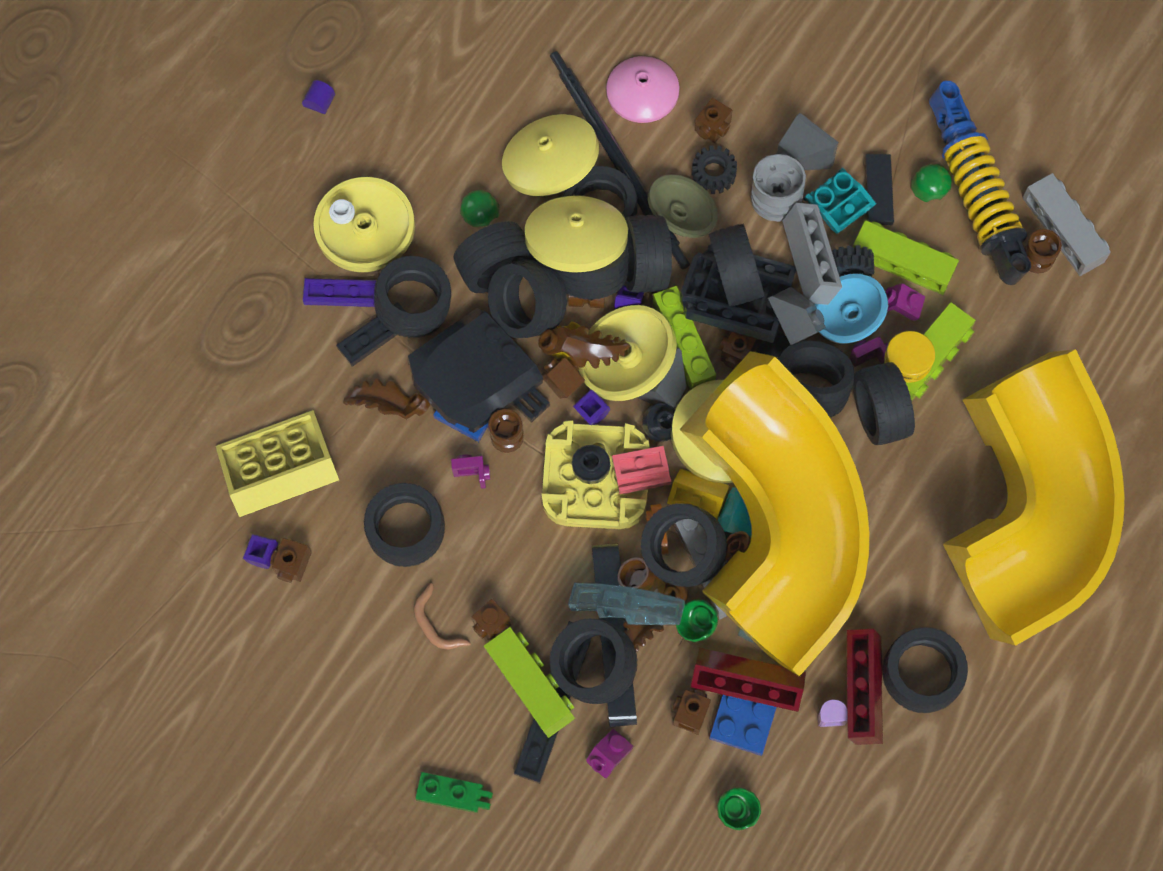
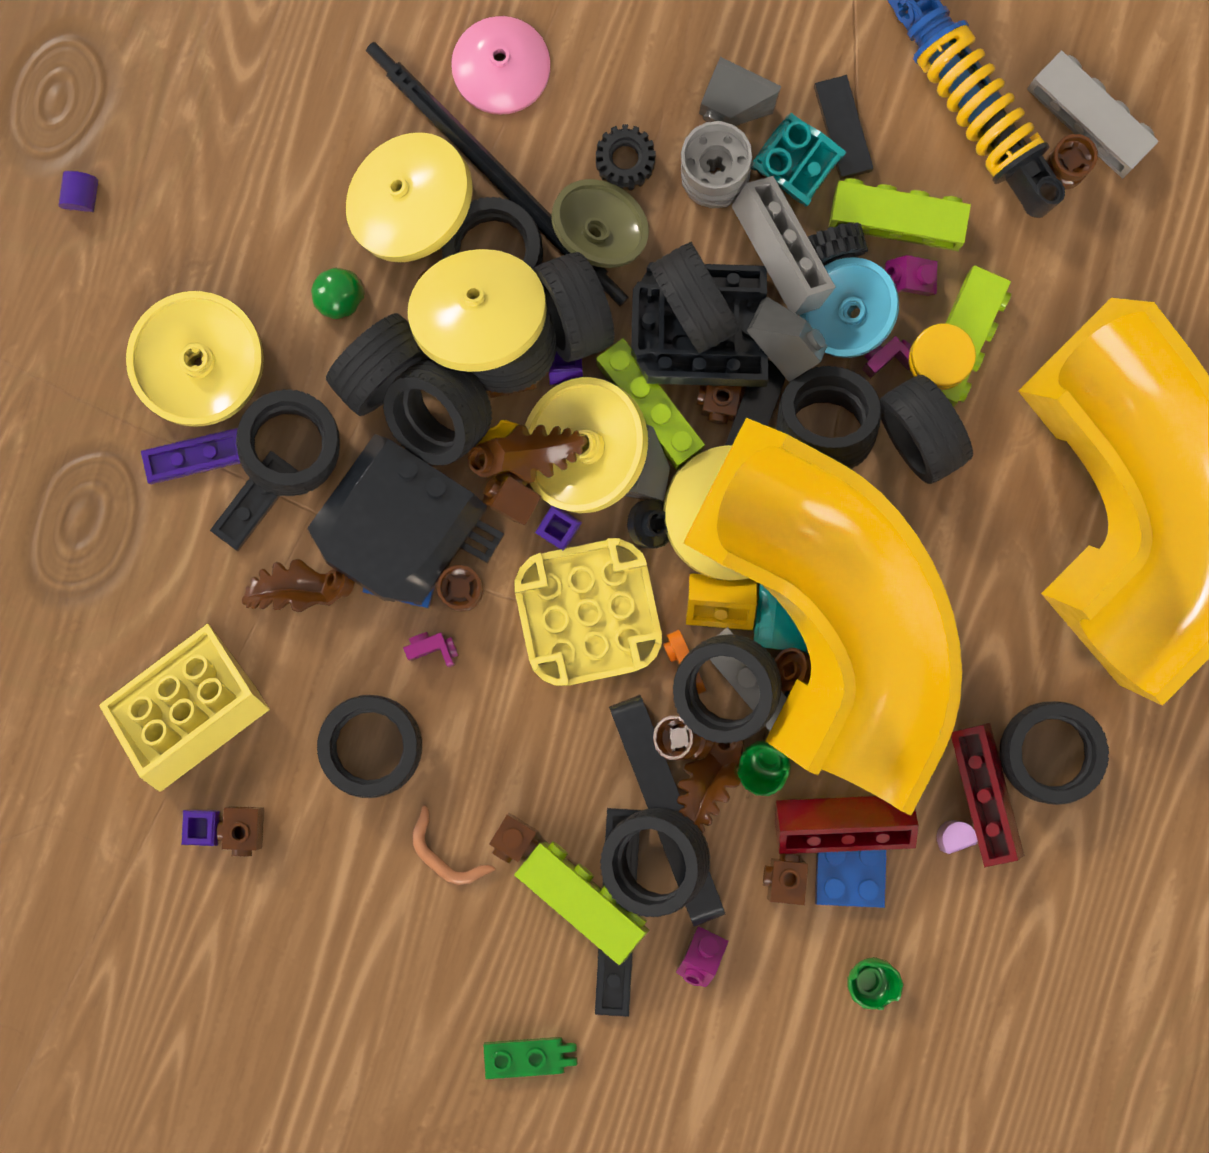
camera: 20 degrees left, 15 degrees up
white plate [329,199,355,224] -> none
clear light blue slope [568,583,685,625] -> none
black plate [572,445,610,484] -> none
coral plate [612,446,671,494] -> none
reddish brown brick [695,97,733,143] -> none
green hair [911,164,952,202] -> none

